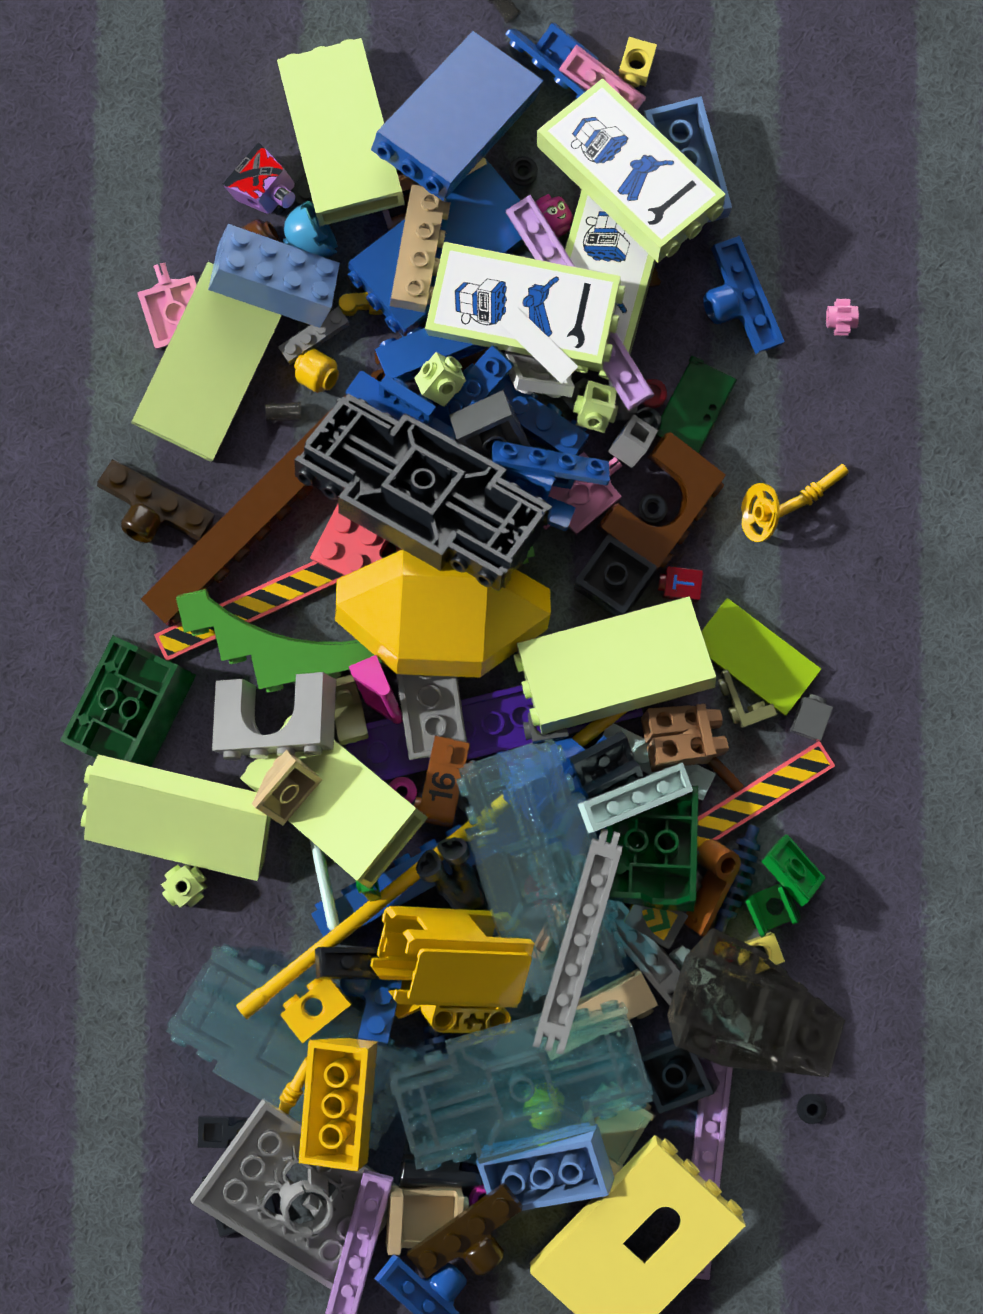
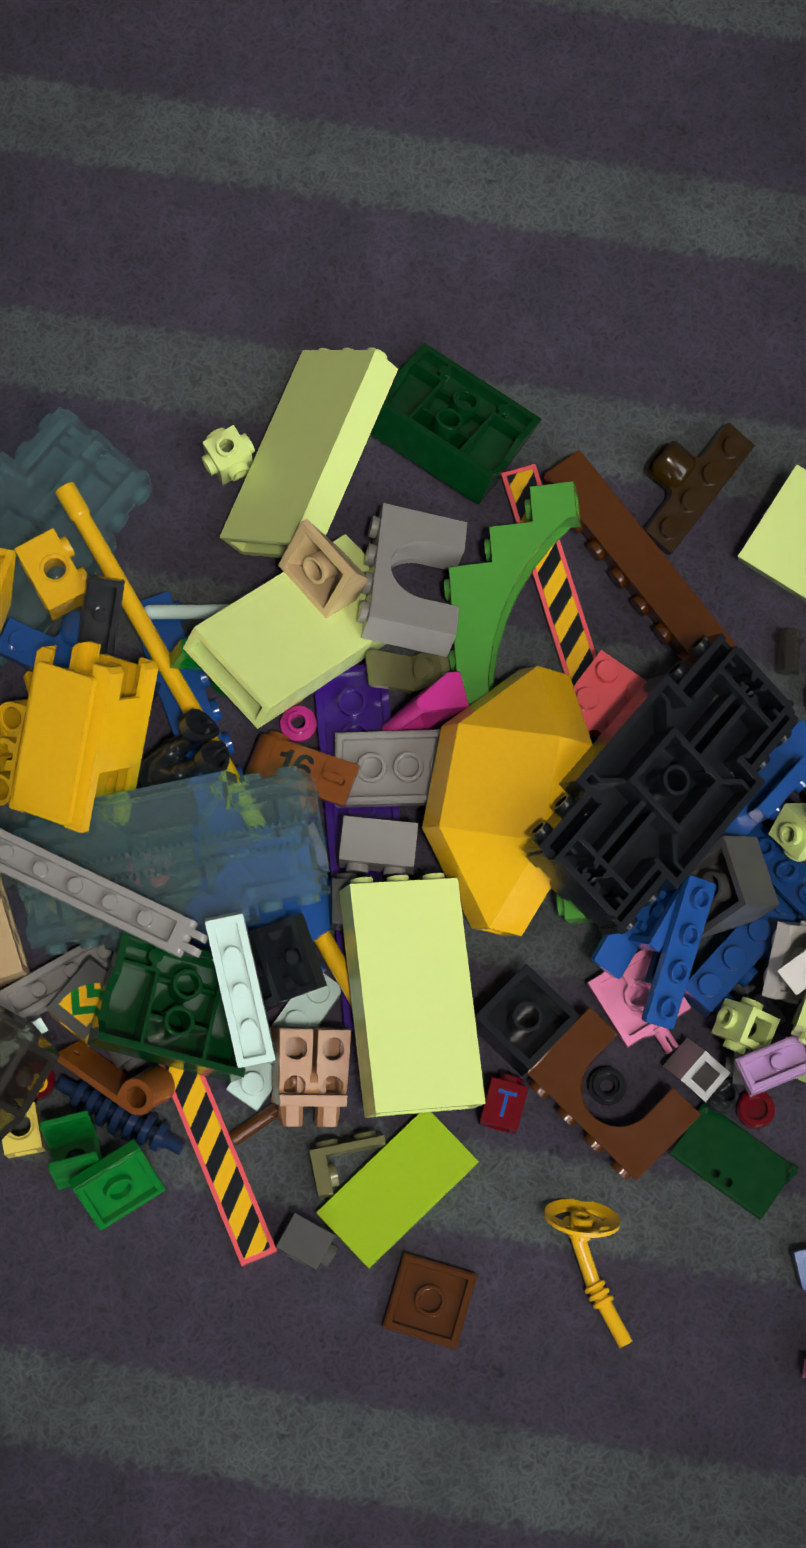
camera: 95 degrees right, 10 degrees down
none -> light grey brick [339,816,418,877]
none -> reddish brown tile [382,1253,478,1350]

